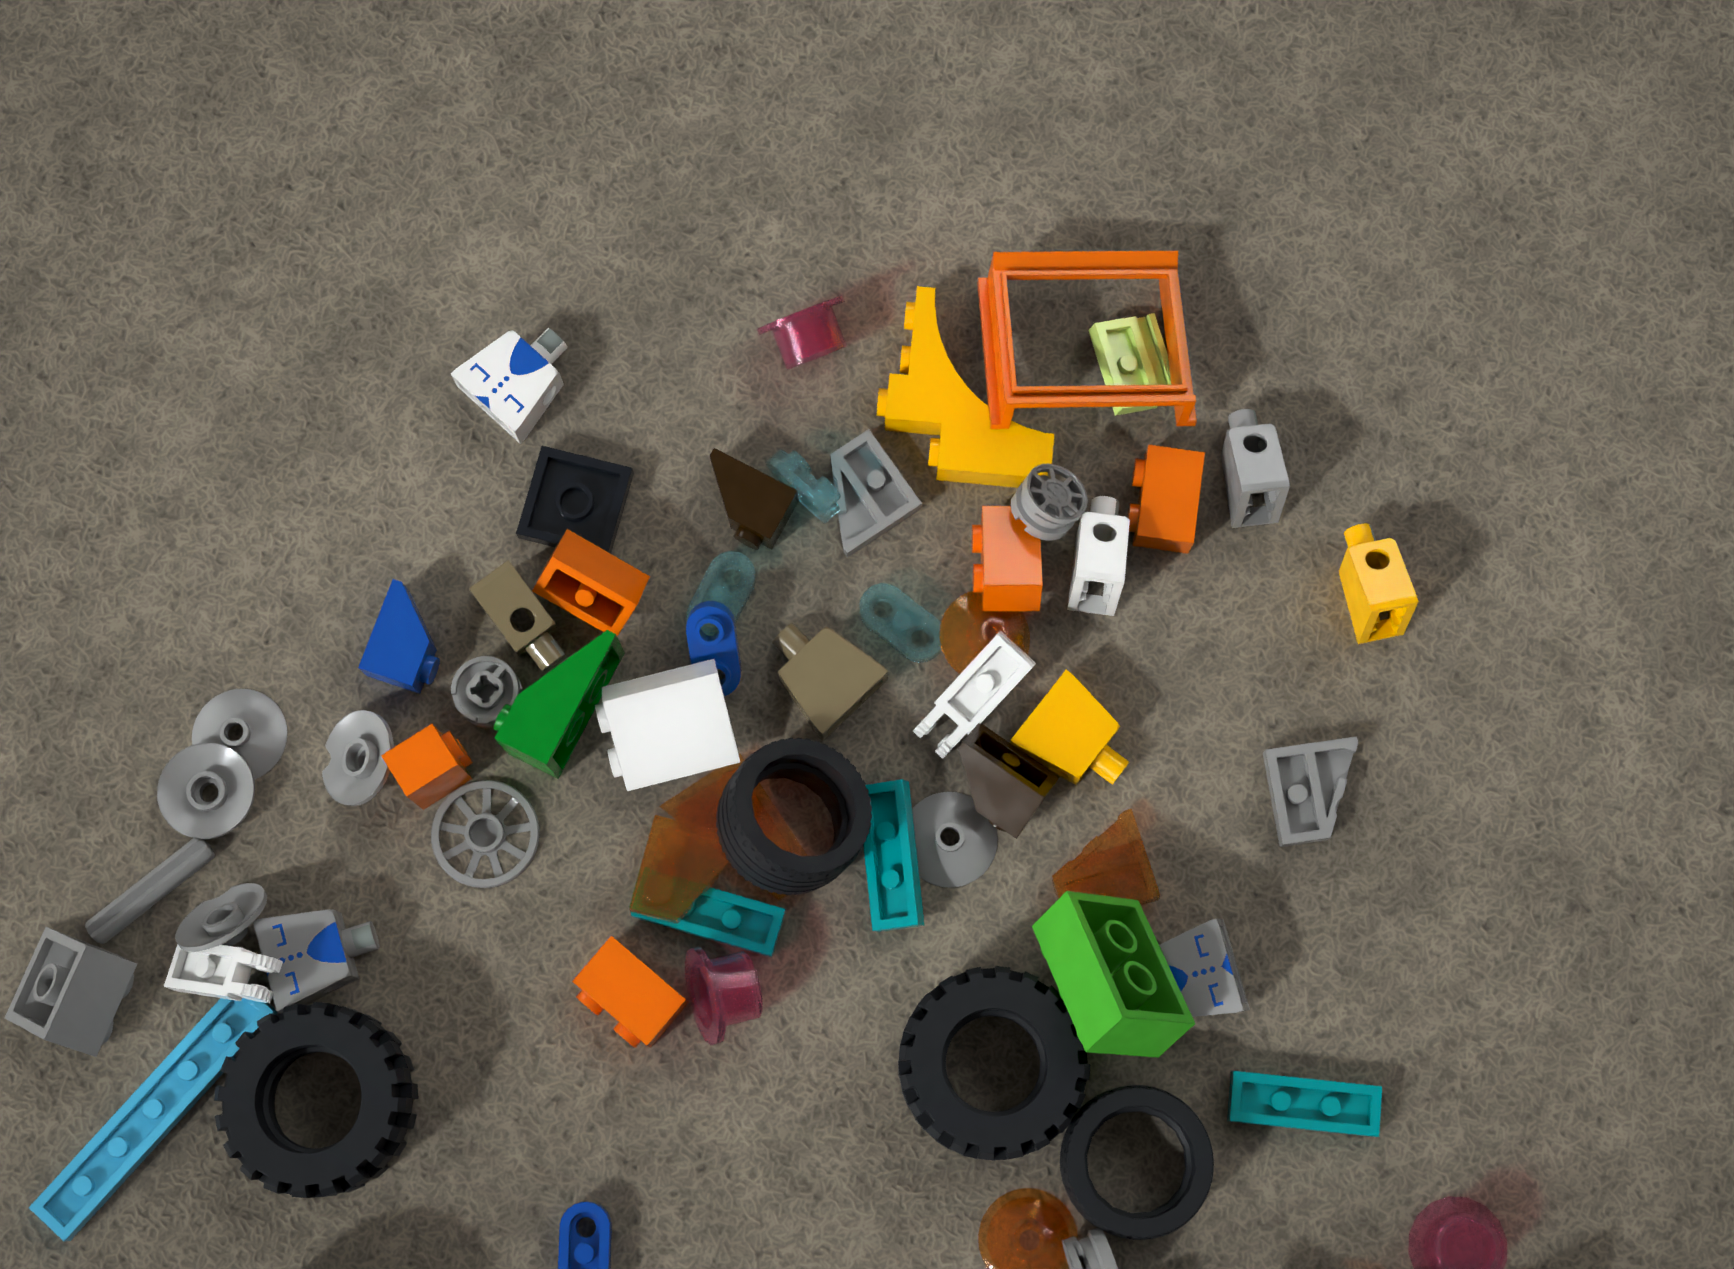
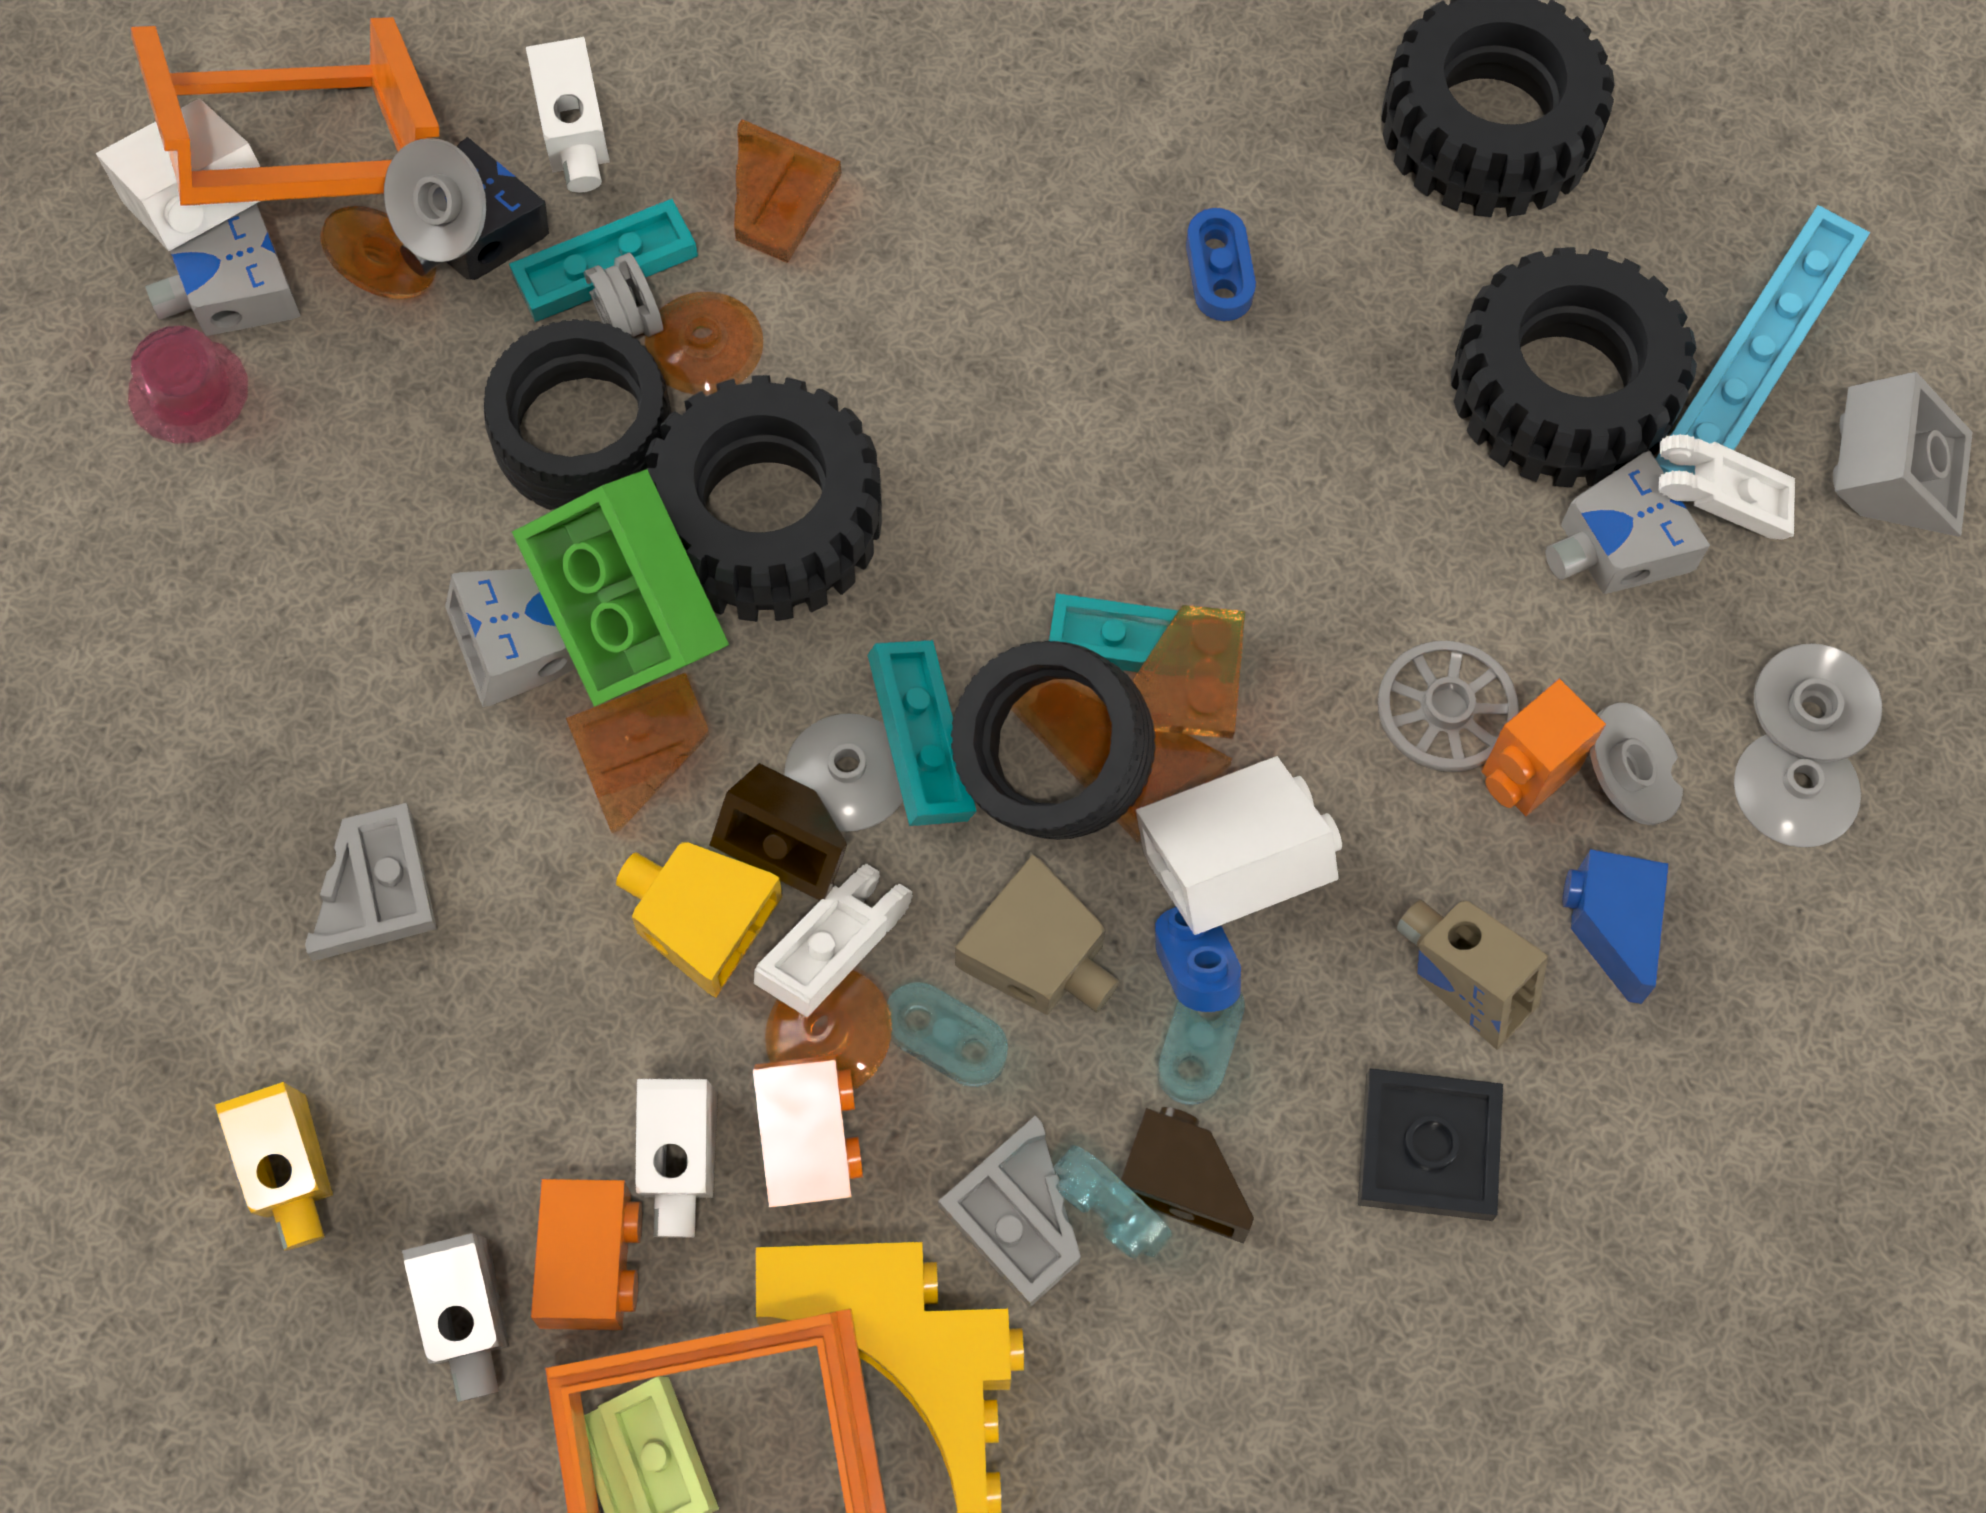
camera: 170 degrees right, 10 degrees down
light grey axle [85,838,215,944] -> none
light grey dish [175,883,267,952] -> none
white torso [451,328,568,444] -> none
light grey wheel [451,656,523,728] -> none
green slope [493,630,625,779] -> none
orange brick [532,529,650,636] -> none
orange brick [572,936,689,1048] -> none
clear pink piece [685,947,763,1046] -> none
clear pink piece [756,295,847,370] -> none
light grey wheel [1011,463,1088,541] -> none
teal plate [1227,1071,1382,1137] -> none

